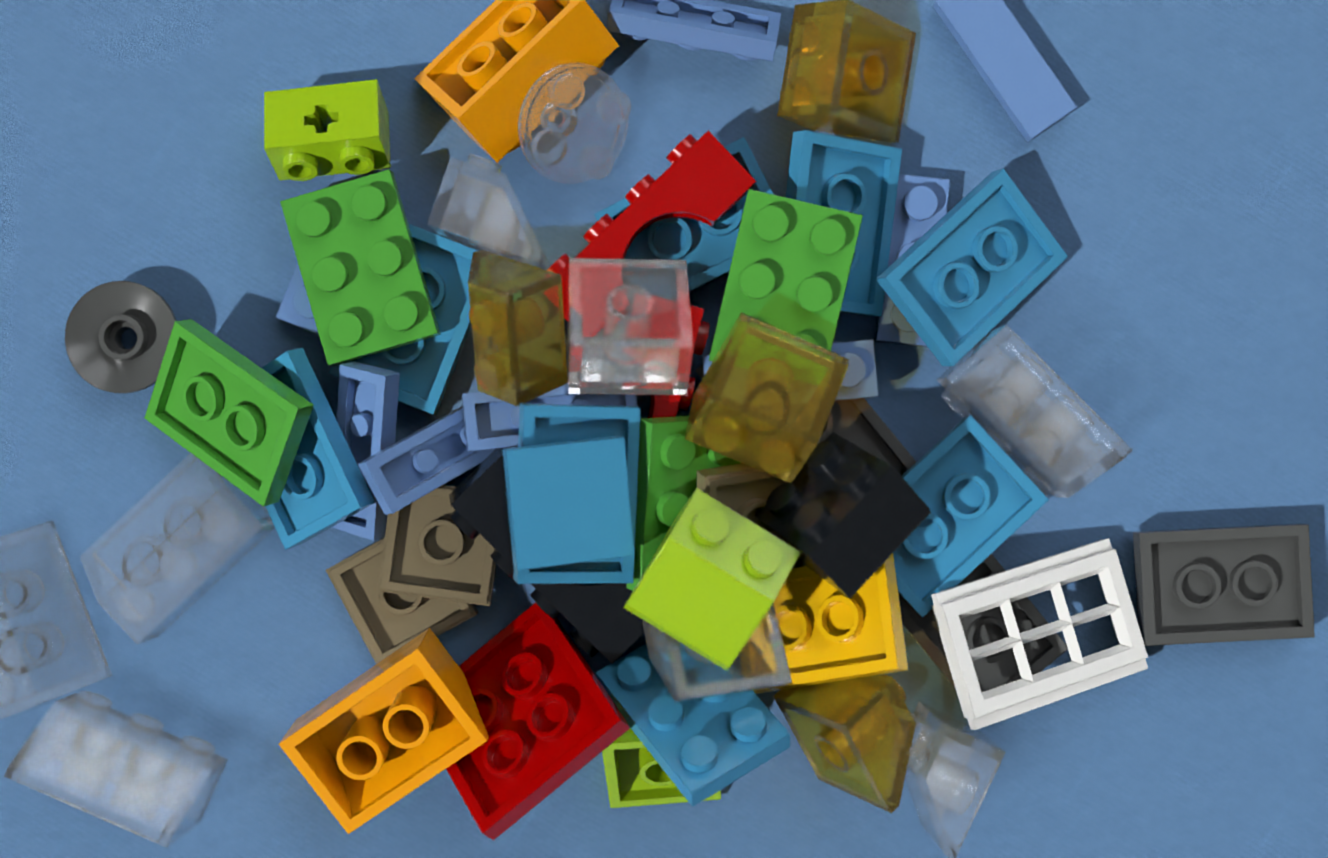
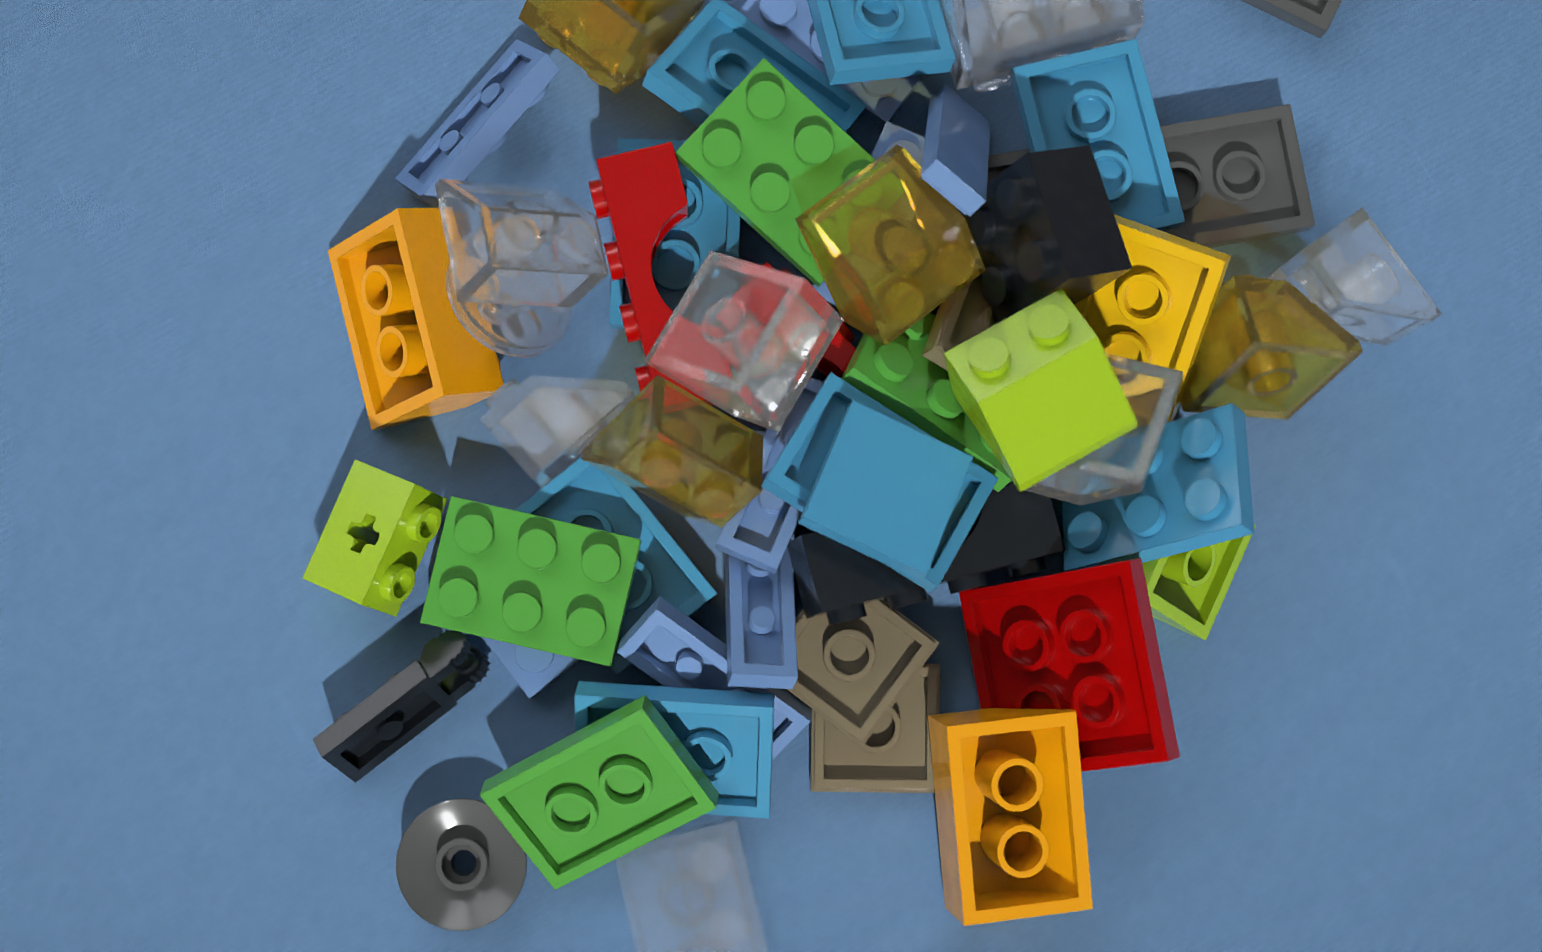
camera: 70 degrees left, 5 degrees down
white piece [931,538,1148,730] -> none
none -> black hinge [312,629,491,783]
none -> clear slope [435,179,609,307]
none -> medium blue tile [921,83,990,216]

